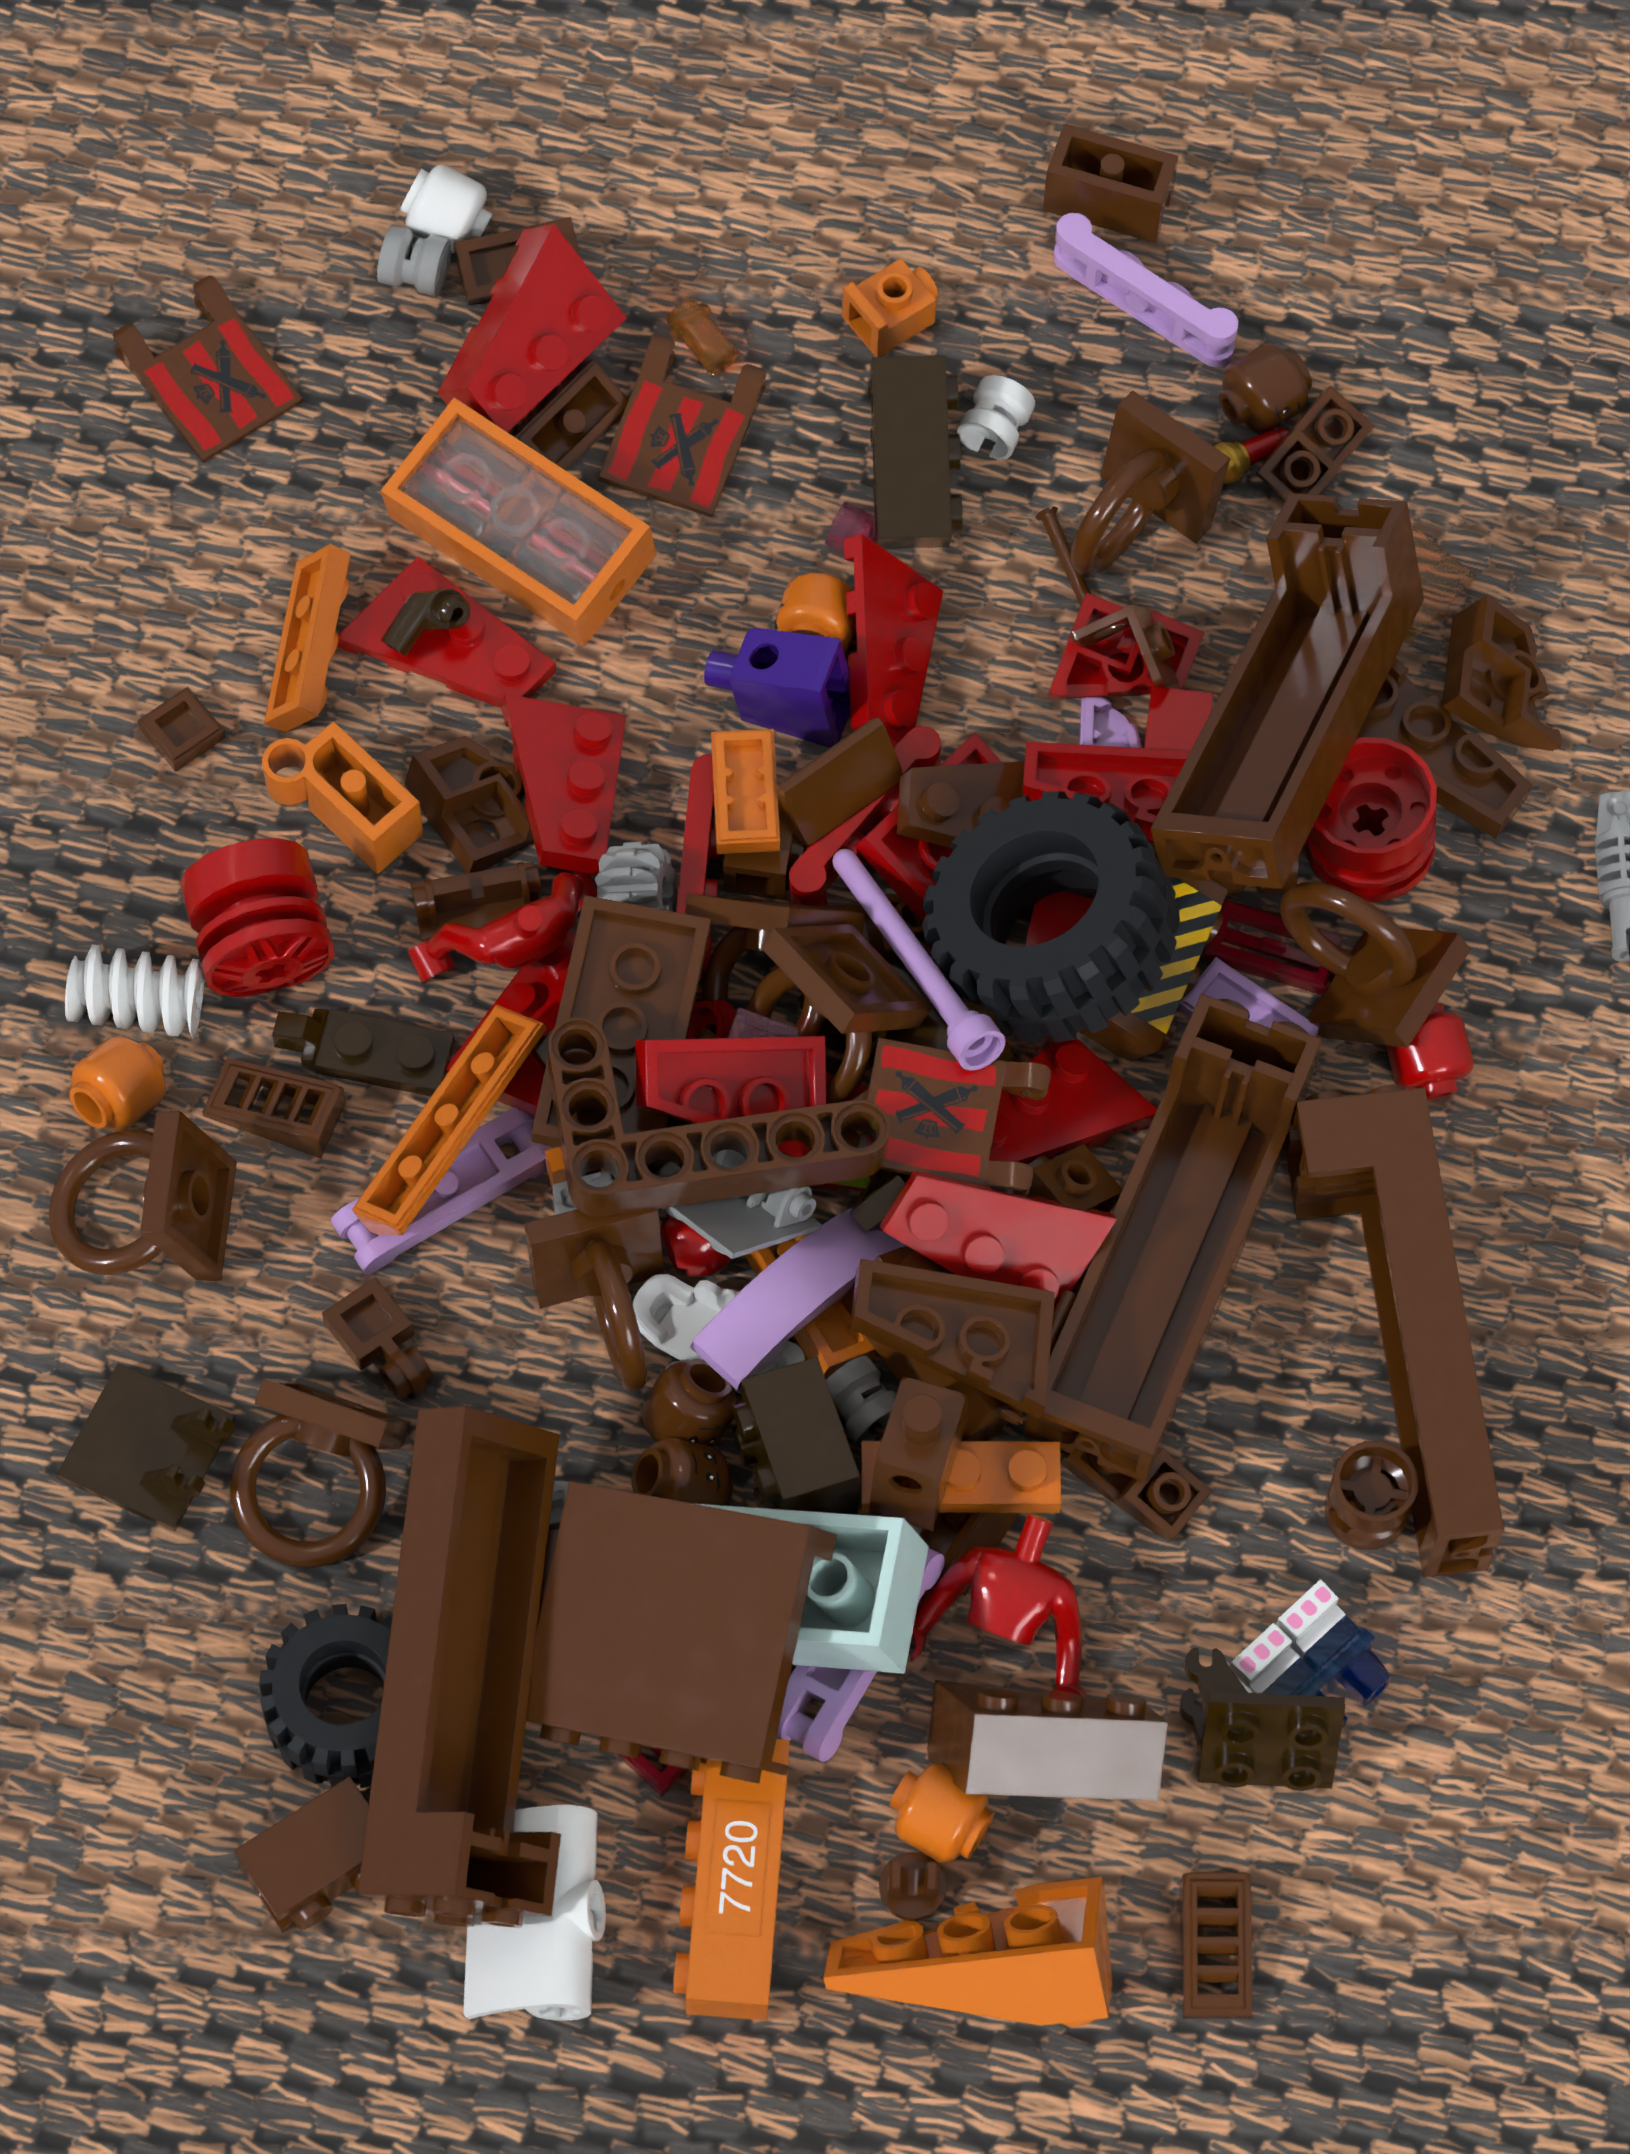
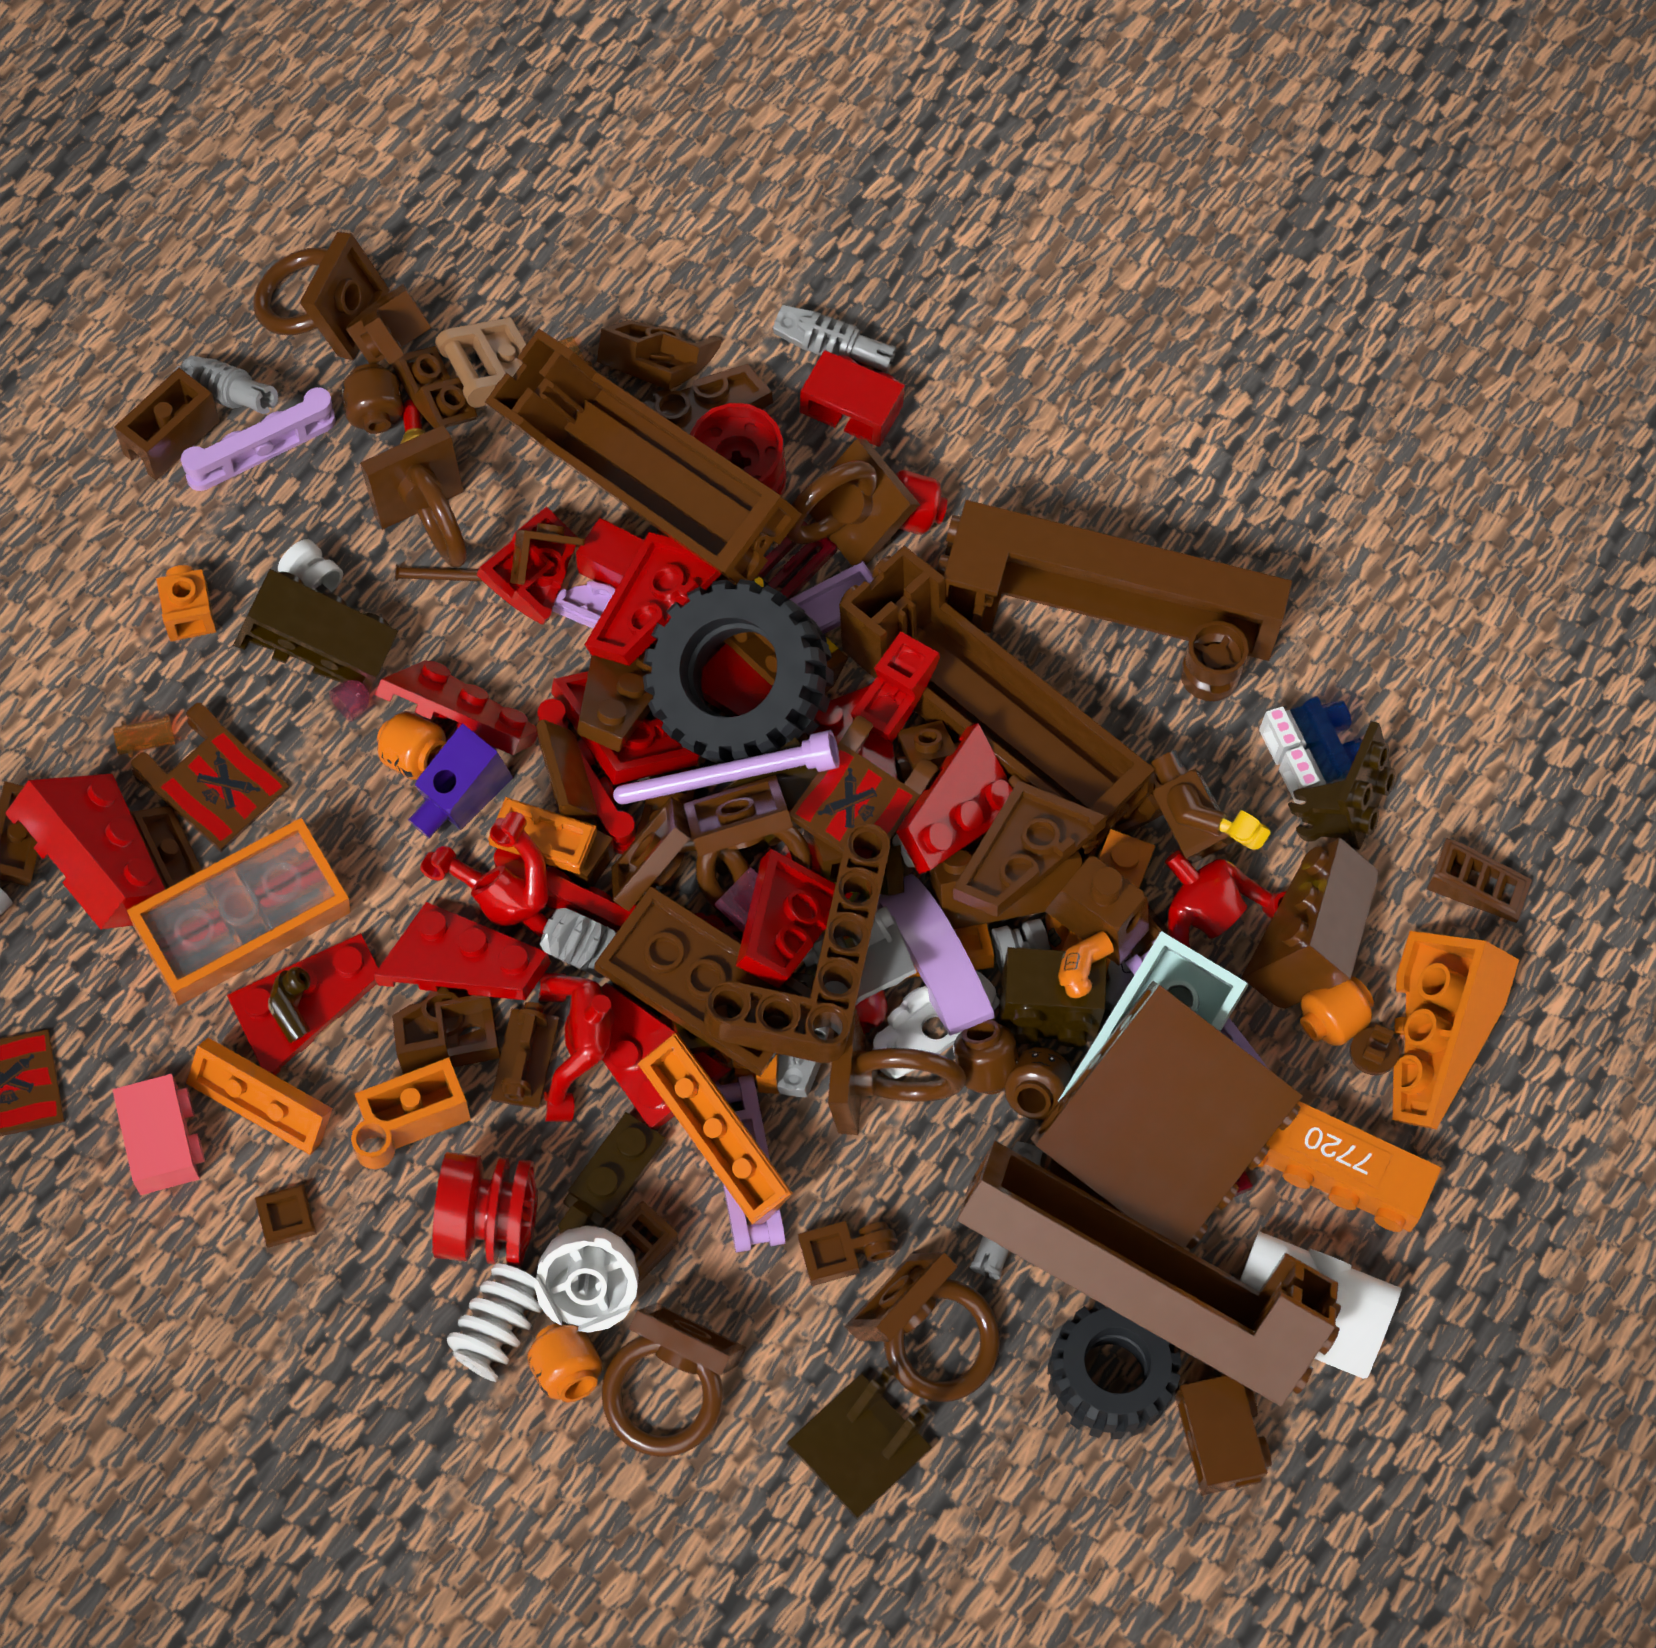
camera: 70 degrees left, 0 degrees up
none -> coral brick [112,1074,205,1195]
none -> light grey hinge [173,355,278,414]
none -> reddish brown tile [253,232,390,360]
none -> reddish brown brick [346,284,431,365]
none -> red piece [420,812,549,939]
none -> medium nougat plate [435,317,526,408]
none -> white cylinder [535,1226,639,1333]
none -> red piece [800,350,905,448]
none -> red slope [851,631,940,743]
none -> orange arm [1058,931,1114,998]
none -> reddish brown torso [1151,750,1271,863]

